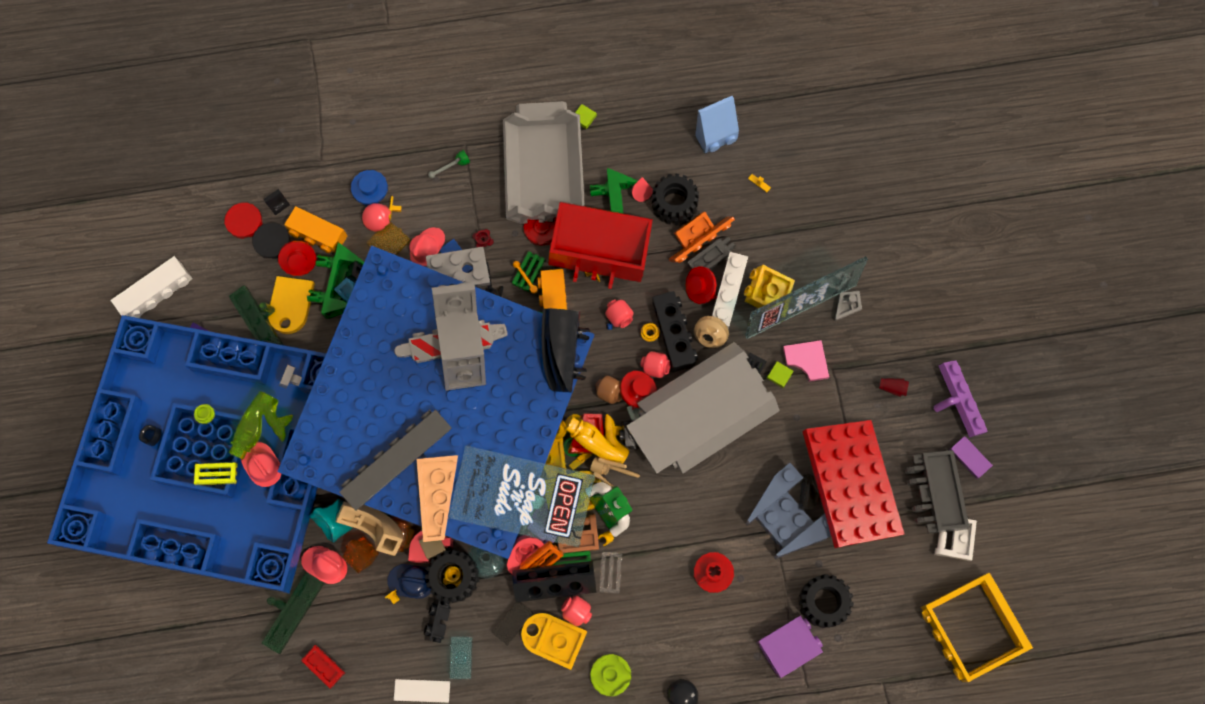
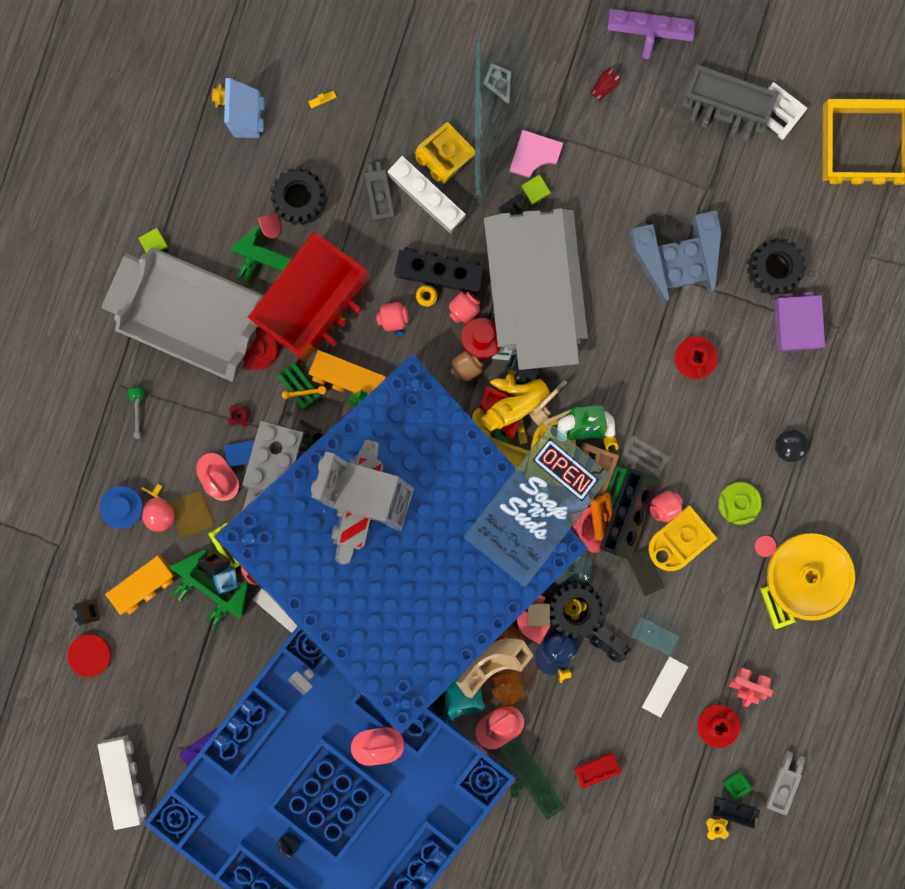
camera: 65 degrees left, 15 degrees up
lime plate [194,404,215,424] -> none
neon yellow tile [194,463,238,485] -> none
clear neon green piece [228,391,293,460] -> none
clear green plate [229,285,283,345] -> none
black tile [252,223,291,259] -> none
yellow tile [268,276,315,334] -> none
red piece [278,241,316,276] -> none
dark grey brick [340,410,452,511] -> none
light nougat wing [417,455,458,542] -> none
black piece [542,308,590,393] -> none
orange bracket [669,212,735,263] -> none
red piece [685,266,717,304] -> none
tan piece [694,316,729,348] -> none
plate [802,420,905,548] -> none
medium lavender tile [949,436,993,479] -> none

